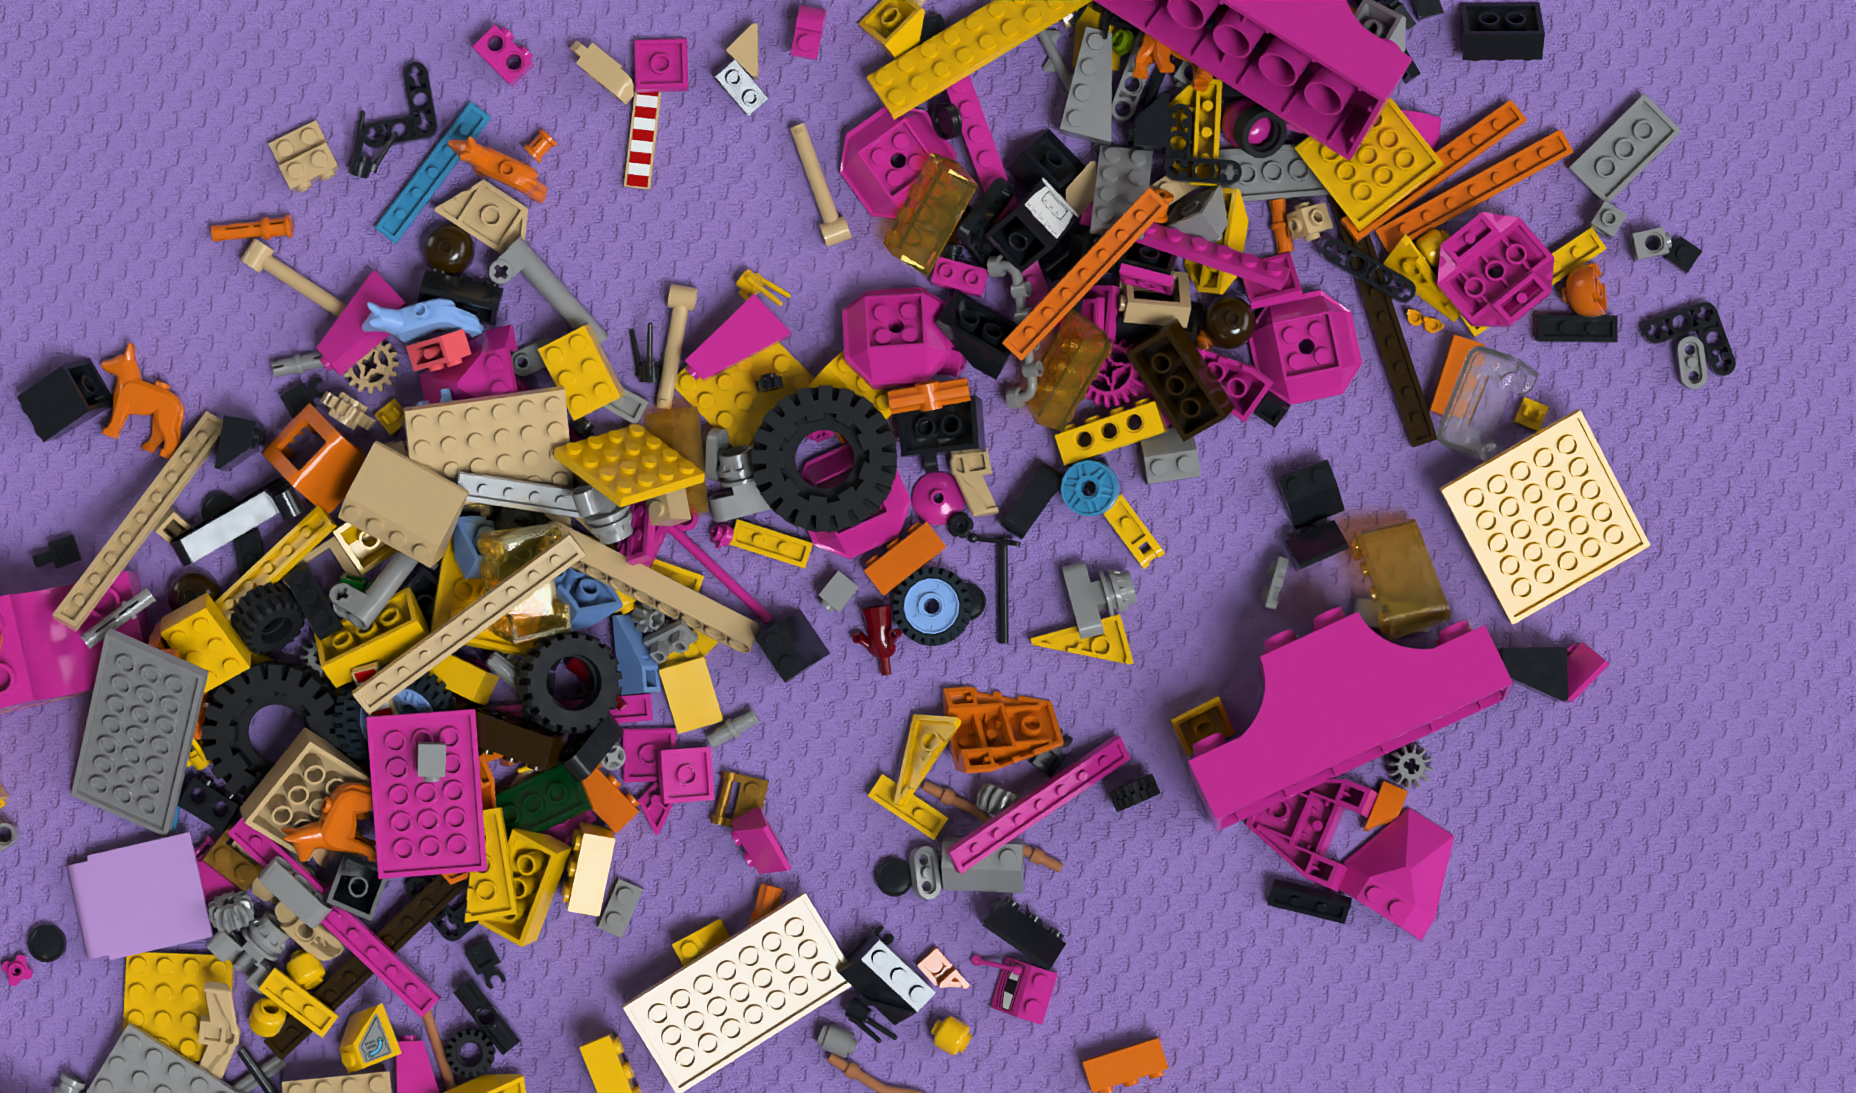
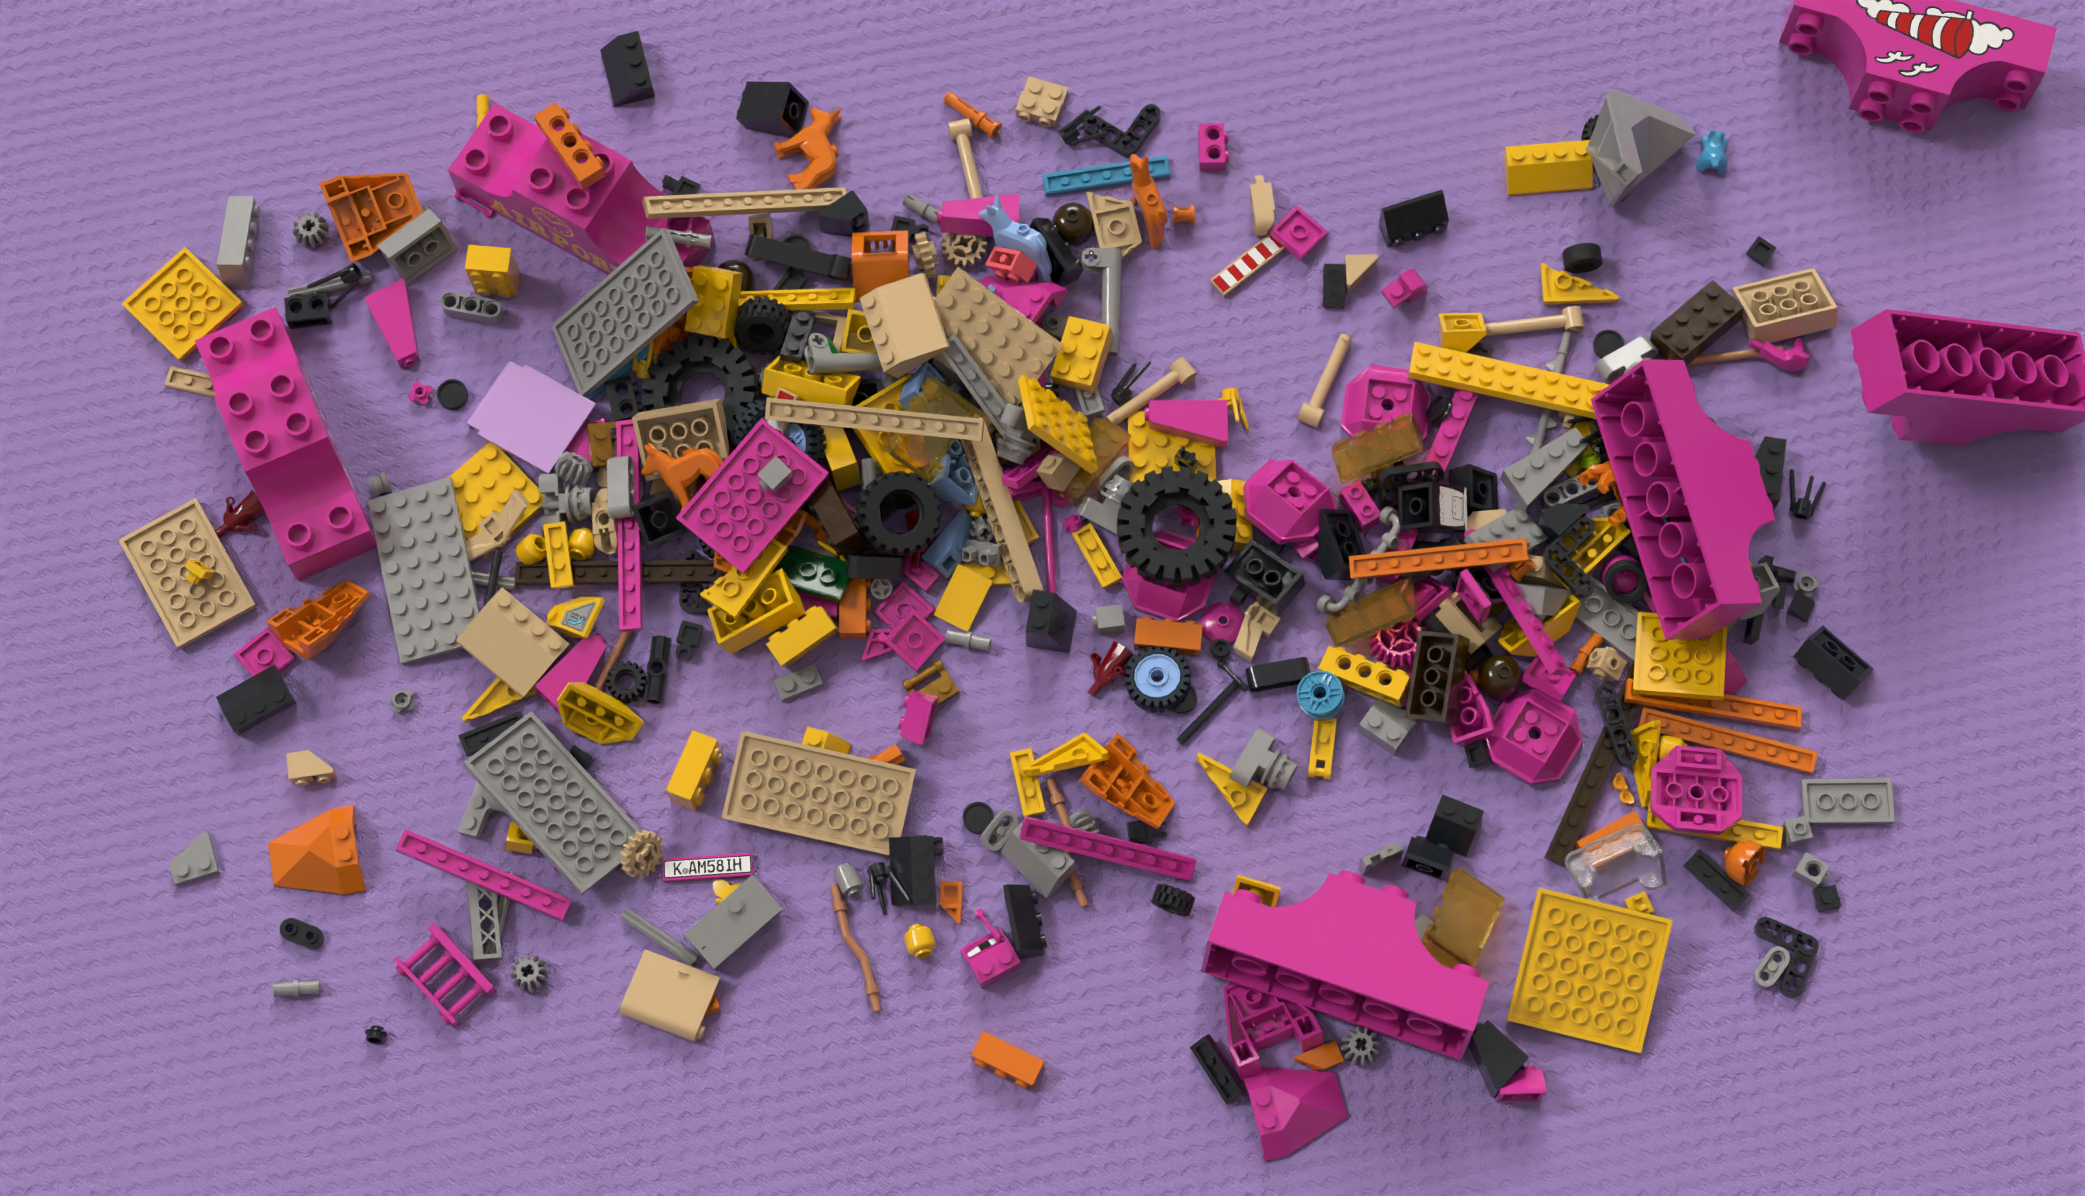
camera: 45 degrees right, 15 degrees down
orange piece [887,377,971,414] -> none

